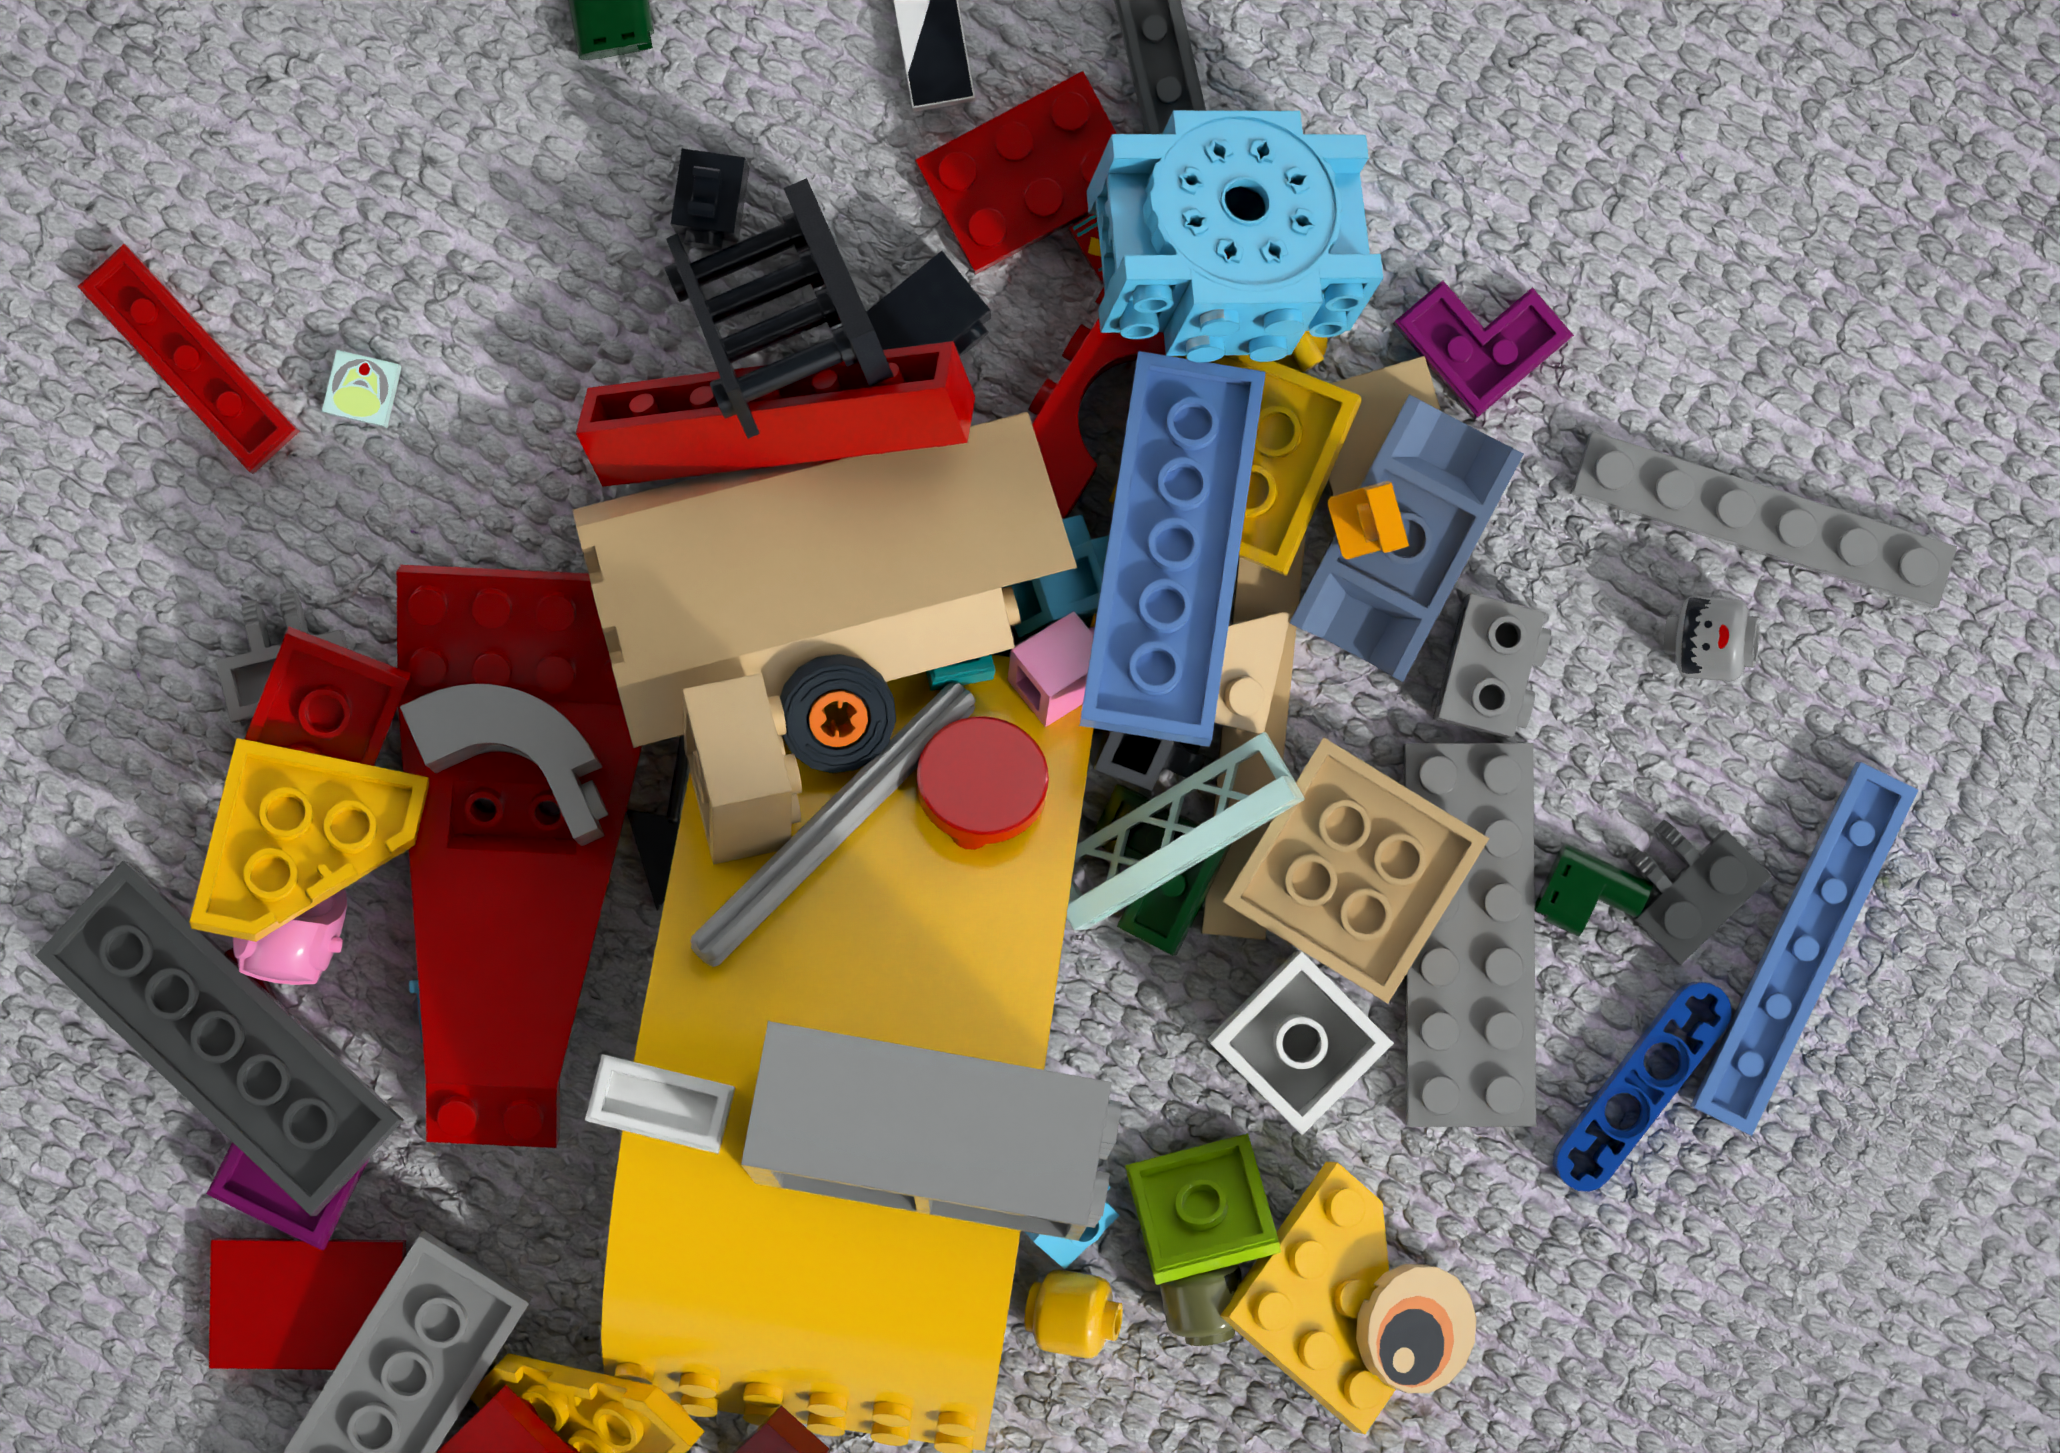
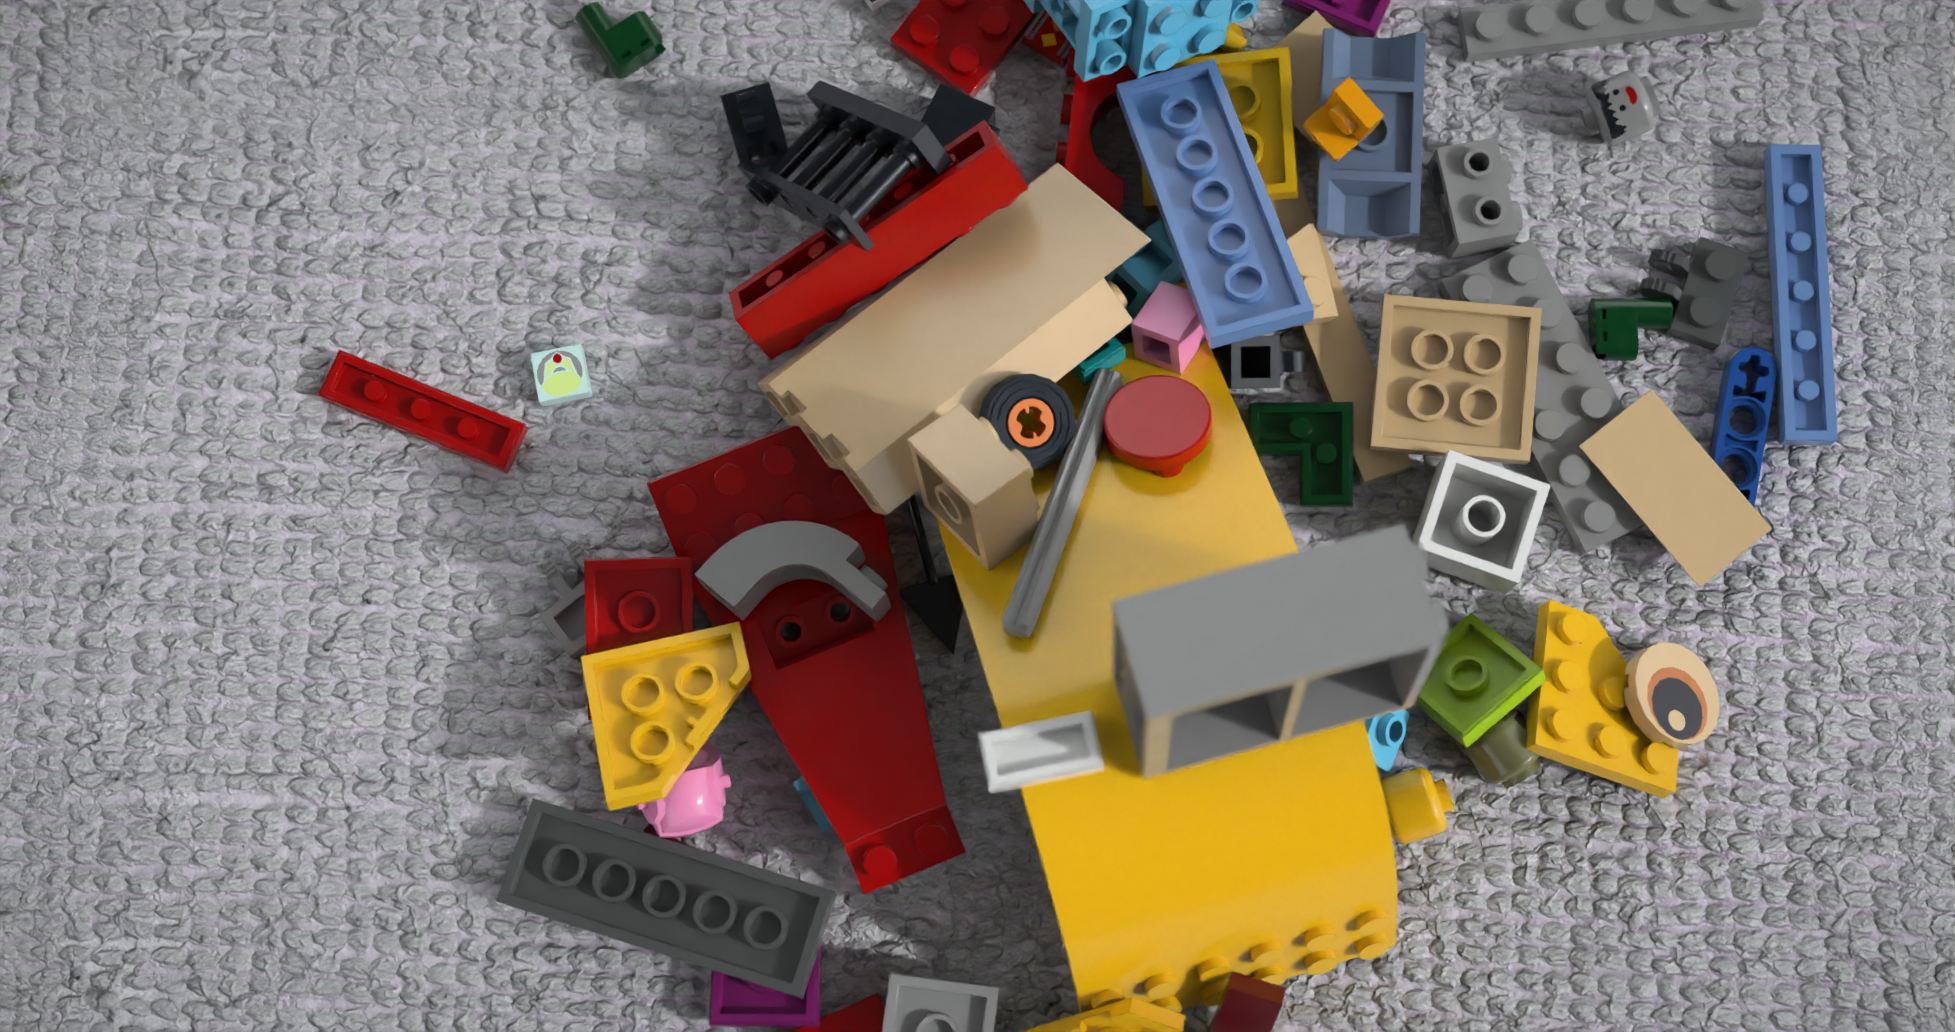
camera: 25 degrees left, 10 degrees down
light aqua fence [1066,732,1305,930] -> none
none -> tan sticker [1579,388,1772,588]

